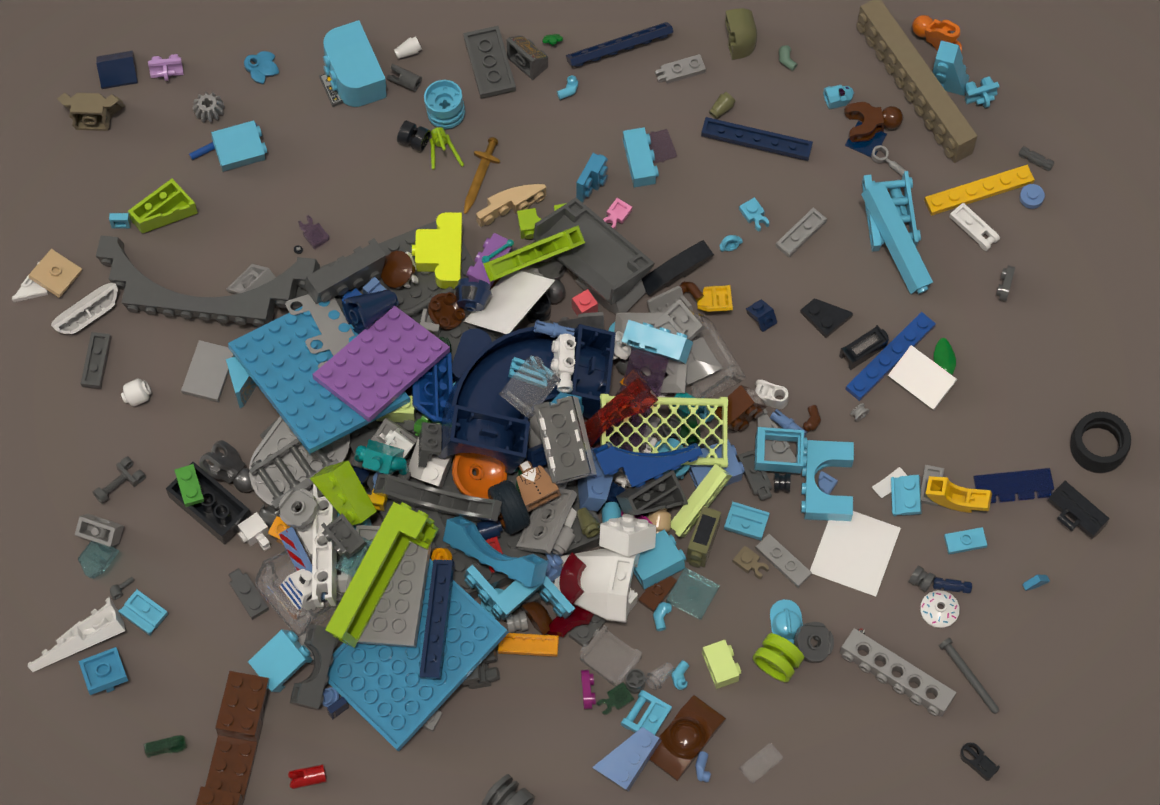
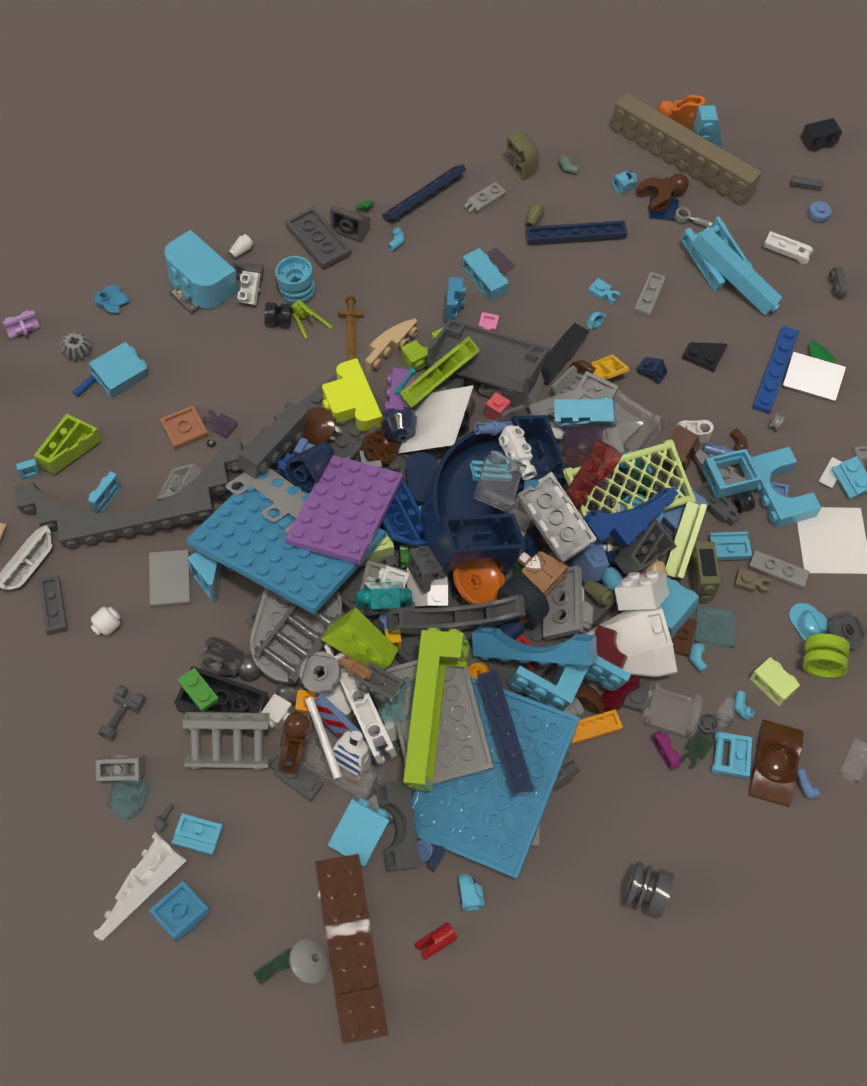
camera: 25 degrees left, 5 degrees down
medium blue wedge [592,727,662,792] -> none
black window [839,325,889,370] -> none
yellow plate [924,164,1035,216] -> none
medium azure hips [965,76,1000,108] -> none
none -> medium azure plate [88,471,121,513]
none -> nougat tile [160,405,209,450]
none -> light grey fence [183,712,270,770]
none -> white hips [237,271,261,305]
none -> reddish brown piece [278,711,311,774]
none -> light grey dish [289,938,330,984]
none -> white bar [305,697,342,779]
none -> medium nougat axle [339,654,373,680]
none -> medium azure rock [458,874,485,912]
none -> black brick [801,118,842,150]

